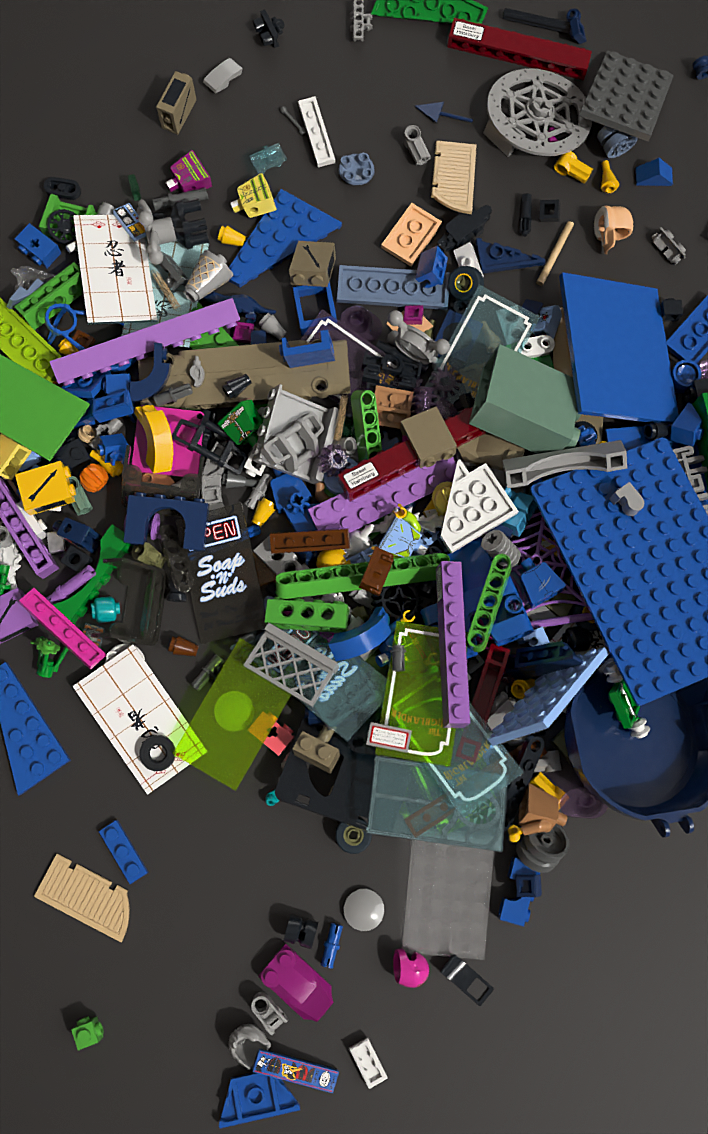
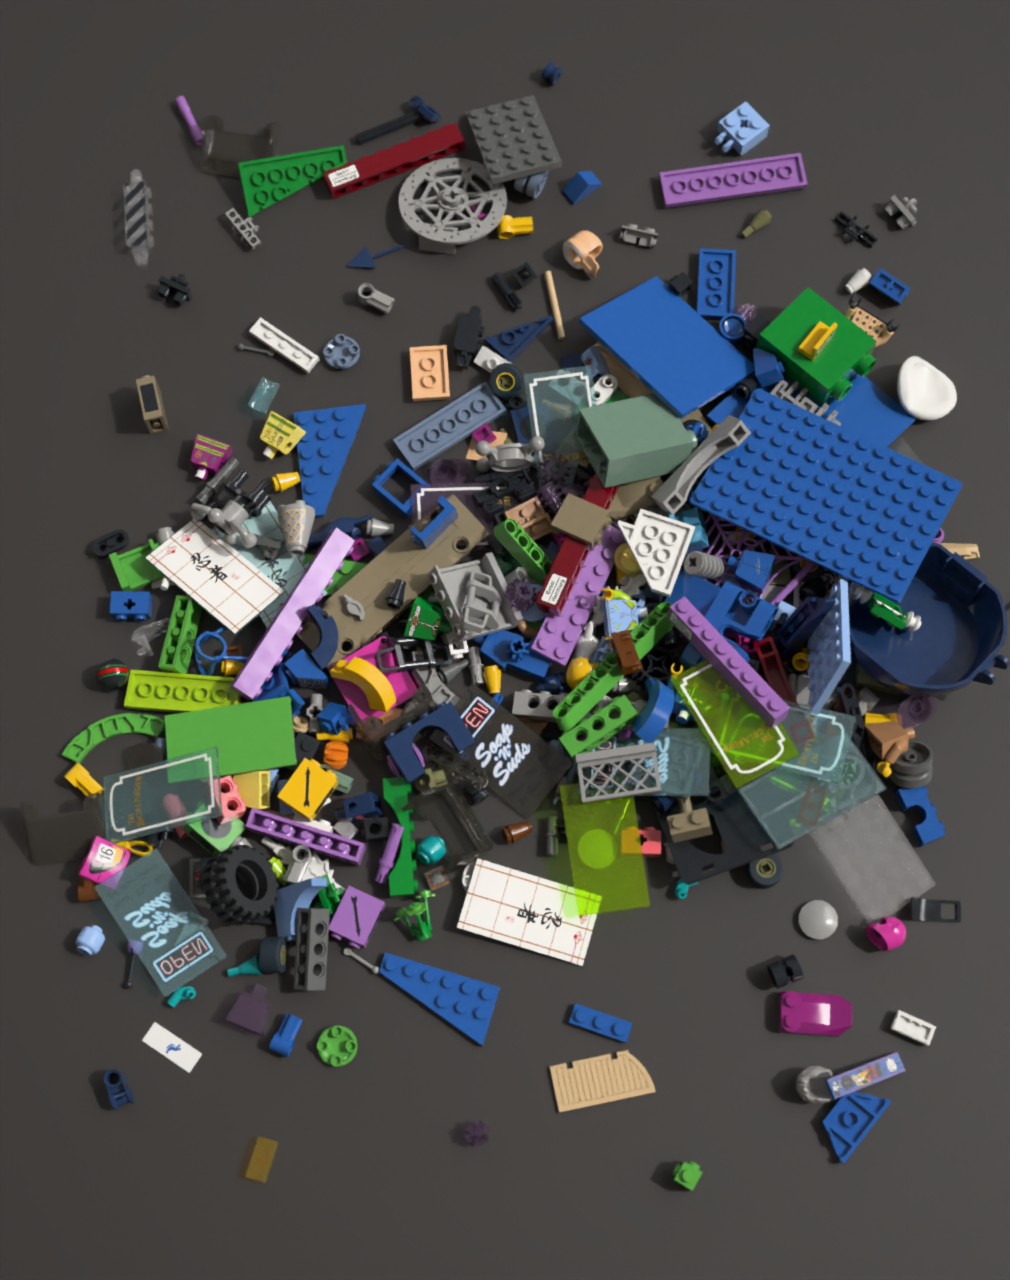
camera: 35 degrees left, 5 degrees down
sand blue slope [7,278,44,309] -> none
dark pink plate [19,588,105,670] -> none
black wheel [47,209,77,244] -> none
blue slope [92,390,134,423] -> none
tile [113,203,146,242] -> none
clear green tile [128,174,141,201] -> none
black tyre [139,735,176,772] -> none
tan piece [151,270,181,311] -> none
dark grey axle [154,383,193,407] -> none
light grey slope [203,58,243,93] -> none
light grey piece [251,992,289,1035] -> none
reddish brown plate [269,528,350,554] -> none
dark tan brick [289,241,336,287] -> none
blue pin [320,923,343,968] -> none
tan piece [334,391,348,446] -> none
slope [366,722,412,753] -> none
dark grey pin [390,645,407,672] -> none
blue hinge [416,246,448,288] -> none
tan piece [431,141,476,214] -> none
bright green beam [467,554,511,652] -> none
dark blue slope [516,875,542,897] -> none
yellow cone [601,161,619,193] -> none
light grey leg [609,482,644,516] -> none

